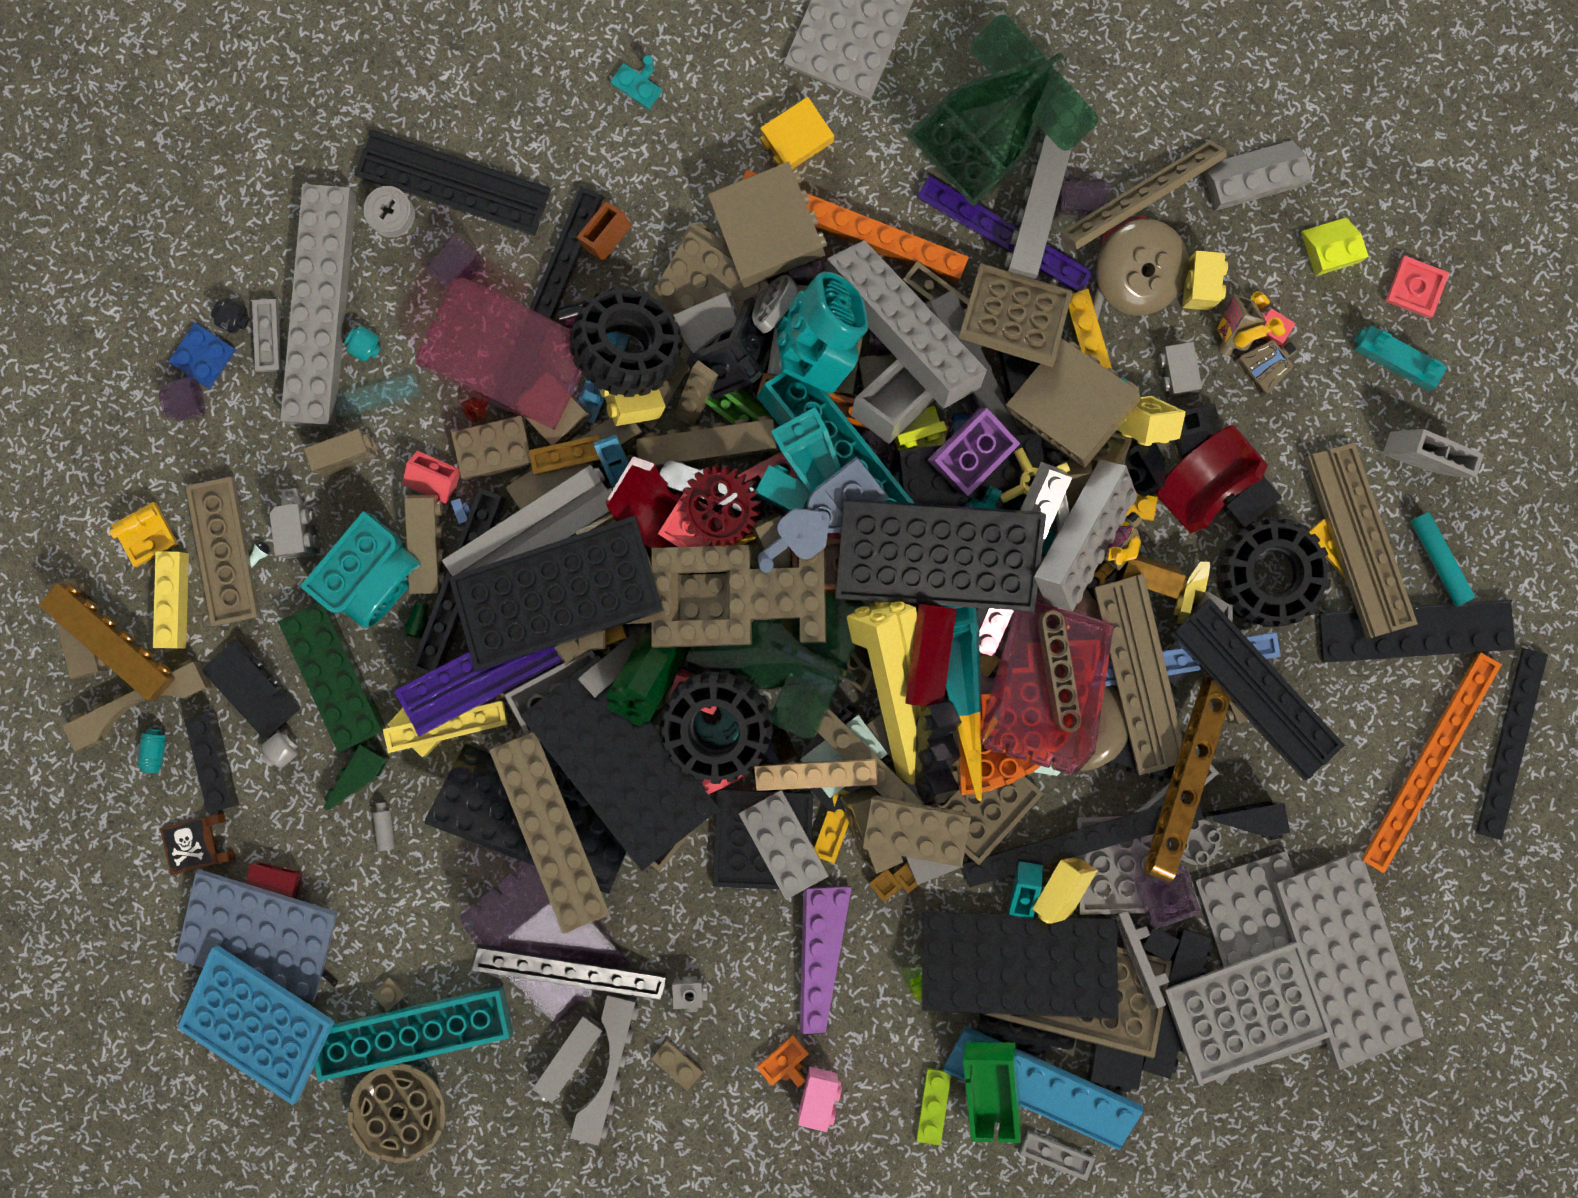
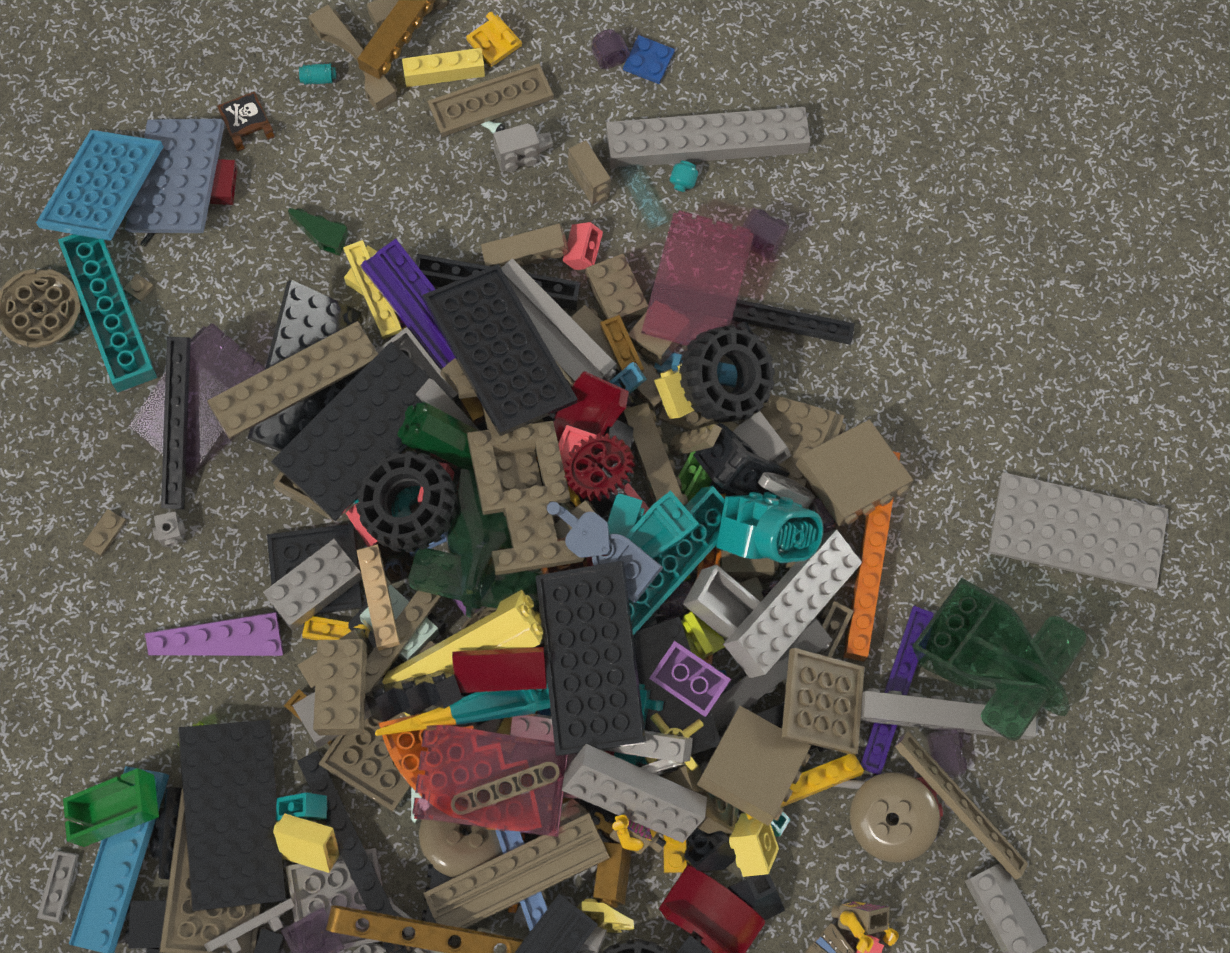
camera: 70 degrees right, 15 degrees down
black brick [184,713,239,813] -> none
black bracket [203,640,300,739] -> none
black head [211,298,250,334] -> none
light grey plate [252,299,281,372] -> none
light grey head [262,732,299,768] -> none
dark green brick [278,602,386,753] -> none
teal brick [300,511,421,629] -> none
black plate [354,130,551,236] -> none
light grey piece [364,186,415,237] -> none
light grey cylinder [373,802,395,851] -> none
dark green cone [403,602,429,639] -> none
medium blue plate [451,498,471,526] -> none
clear red tile [462,397,487,422] -> none
light grey brick [532,1013,604,1103] -> none
light grey arch [570,992,640,1146] -> none
dark orange piece [577,201,632,262] -> none
teal plate [610,55,663,111] -> none
orange hinge [756,1034,809,1088] -> none
yellow brick [759,97,834,169] -> none
bright pink brick [798,1066,842,1132] -> none
pearl gold plate [868,869,902,902] -> none
lime plate [916,1068,951,1146] -> none
light grey brick [1158,342,1202,397] -> none
light yellow brick [1182,251,1228,310] -> none

